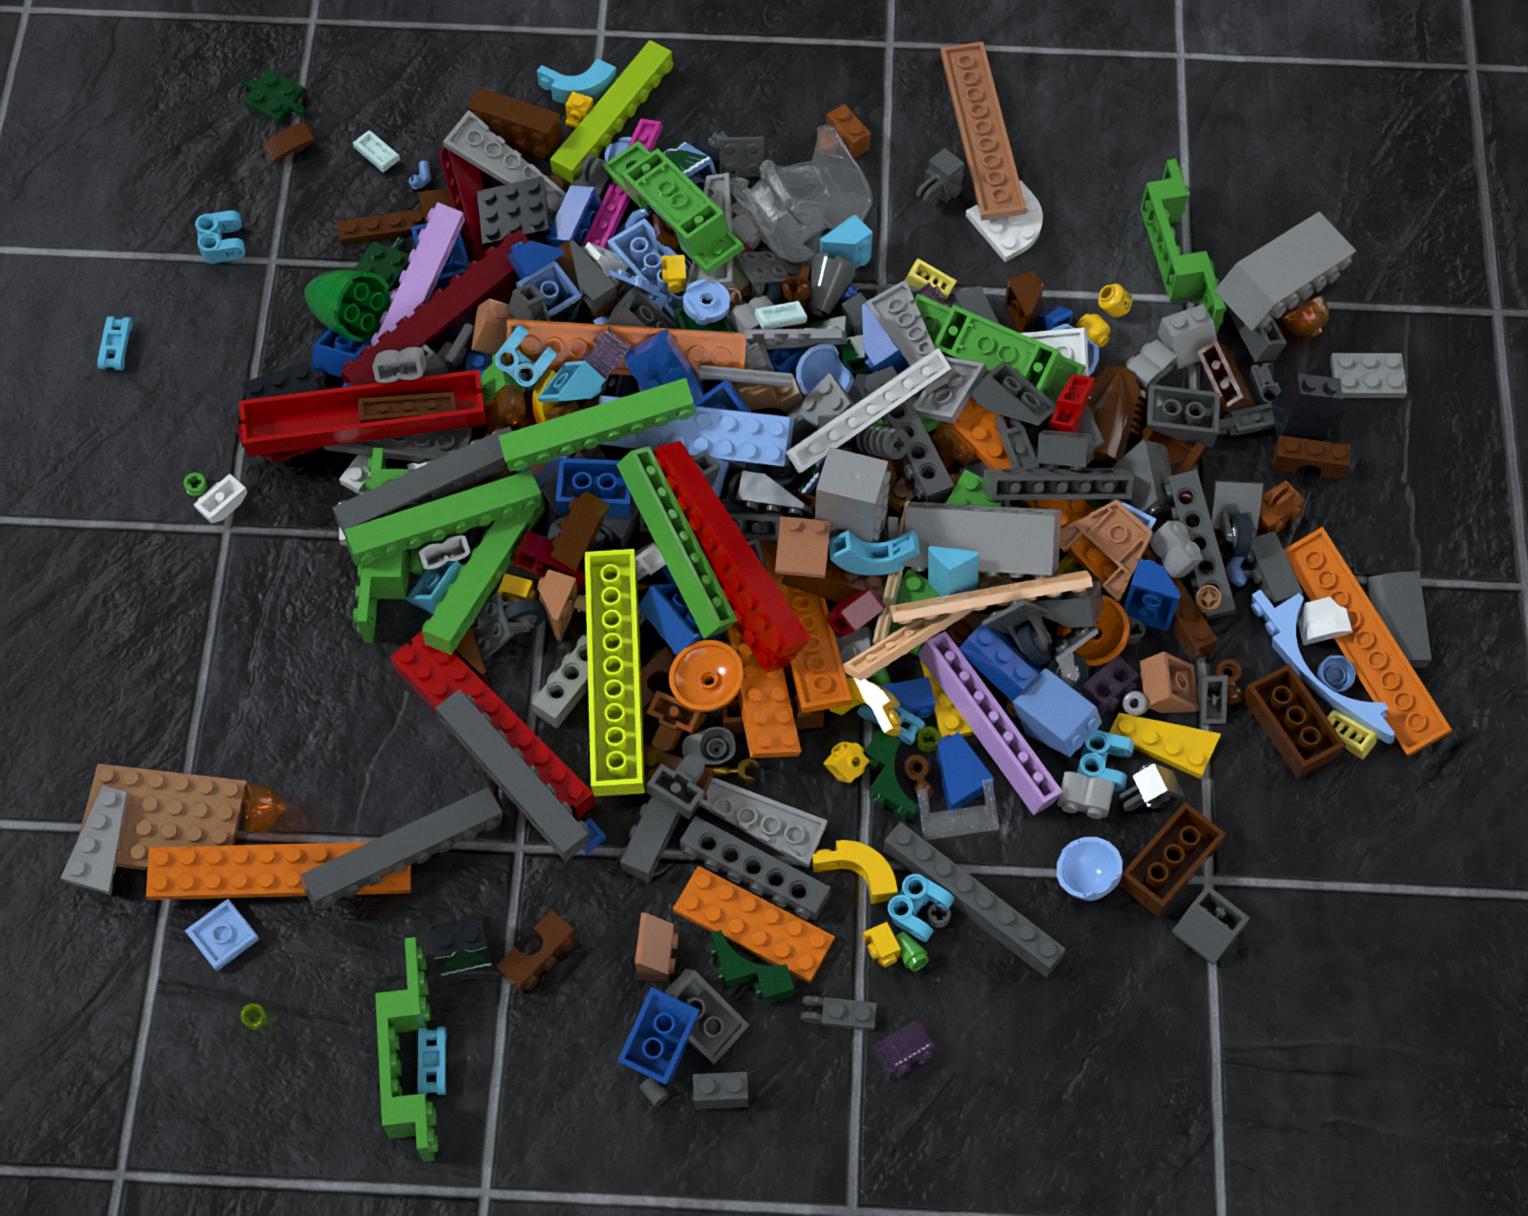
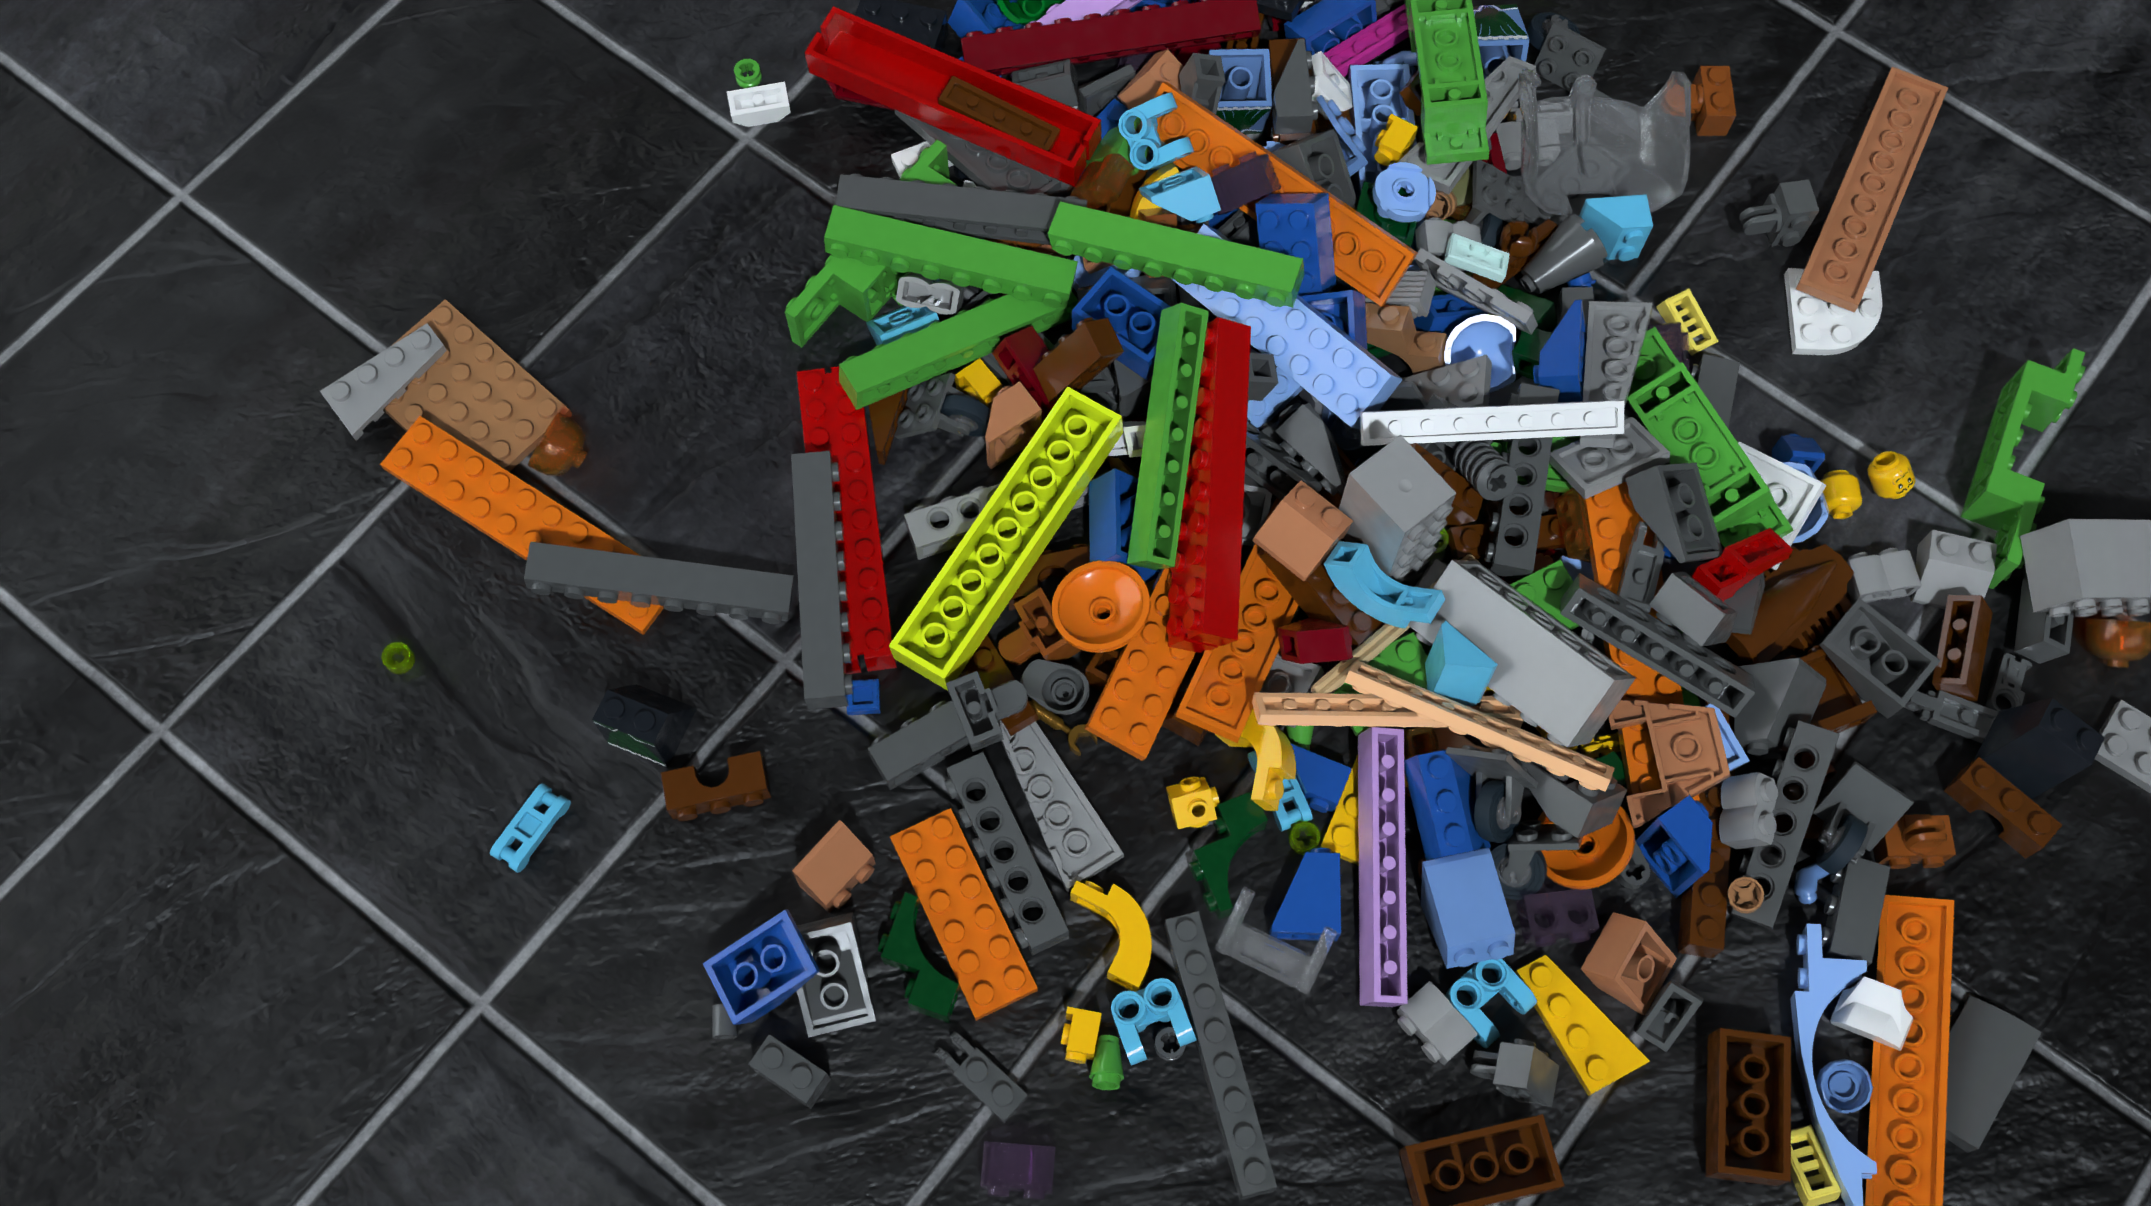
camera: 35 degrees right, 5 degrees up
light blue plate [185,899,259,972] -> none
light grey brick [372,347,427,383] -> none
bright green bracket [375,937,439,1162] -> none
blue slope [506,241,564,280] -> none
light grey axle [699,365,793,387] -> none
reddish brown plate [904,755,934,801] -> none
reddish brown slope [1004,271,1044,333] -> none
light blue cylinder [1056,837,1122,901] -> none
light grey piece [1123,691,1149,716] -> none
reddish brown plate [1215,659,1243,704] -> none

